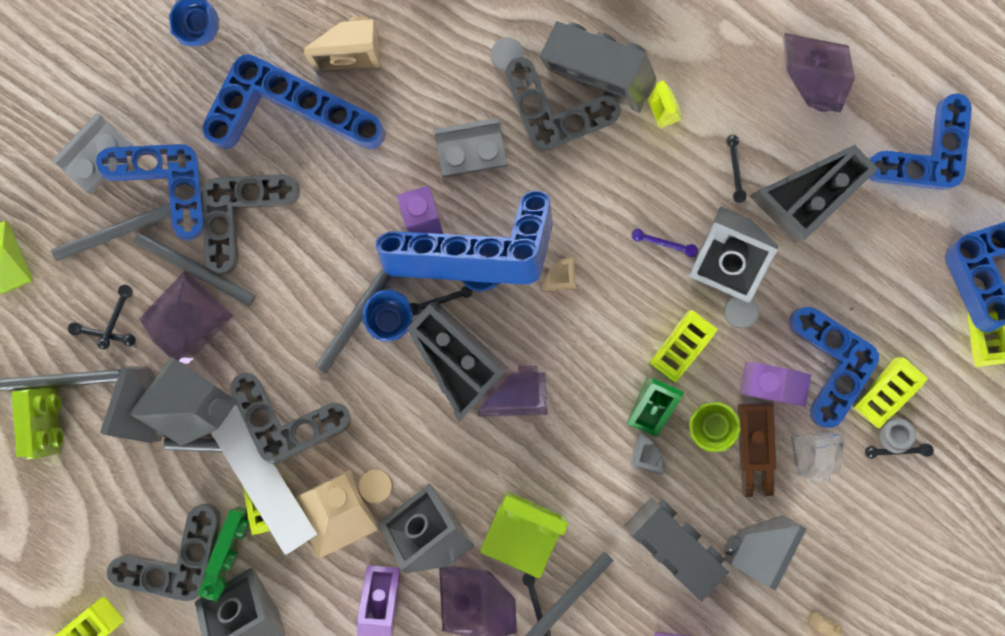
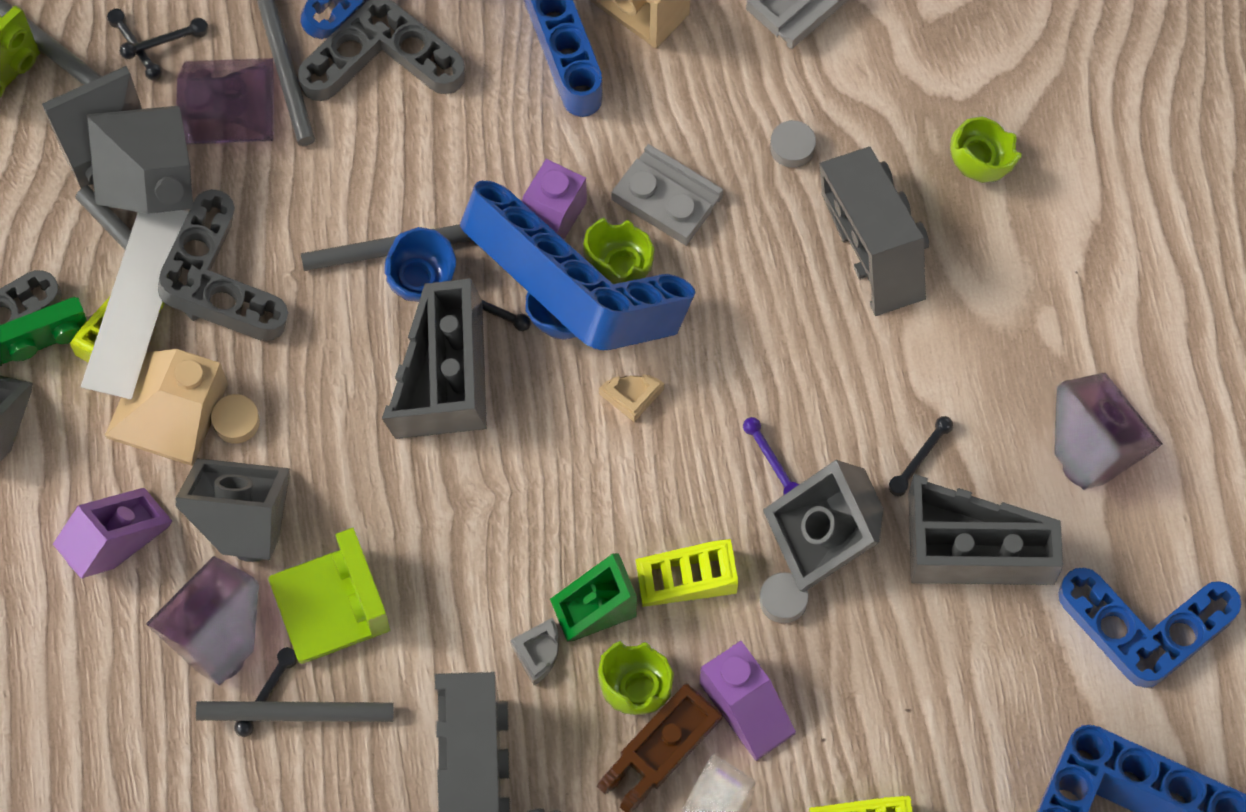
camera: 45 degrees right, 20 degrees down
clear purple slope [478,366,548,417] -> none
dark grey beam [505,57,621,151] -> none
neon yellow slope [648,80,682,128] -> none
blue beam [789,307,879,428] -> none
none -> lime hair [583,218,655,284]

